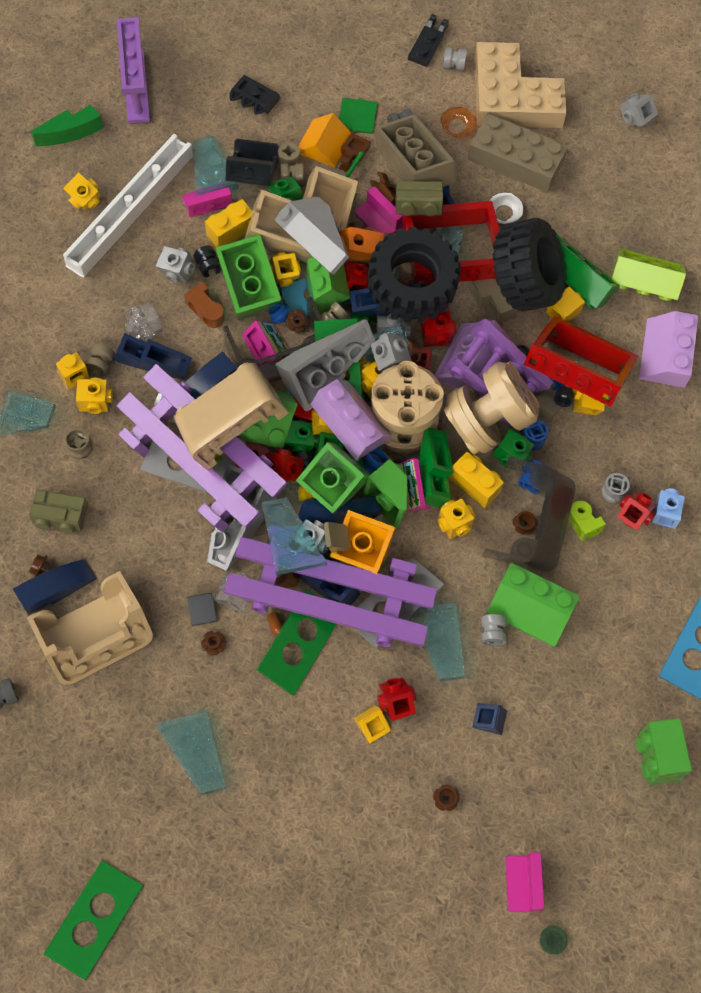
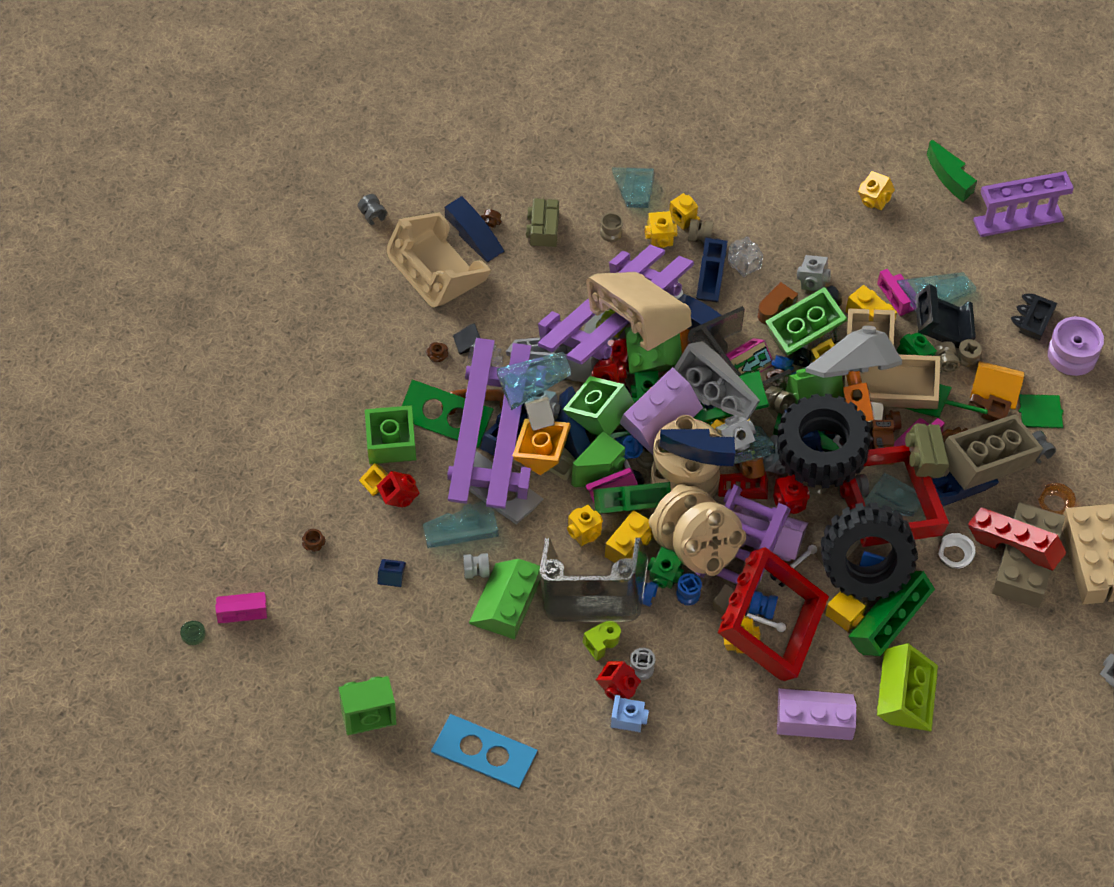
camera: 85 degrees right, 10 degrees down
green piece [43,861,143,981] -> none
white tile [63,134,194,278] -> none
clear light blue wing [155,711,226,796] -> none
none -> bright green brick [365,405,416,464]
none -> dark blue slope [659,429,736,466]
none -> red arch [967,507,1066,571]
none -> lavender wheel [1048,316,1104,376]

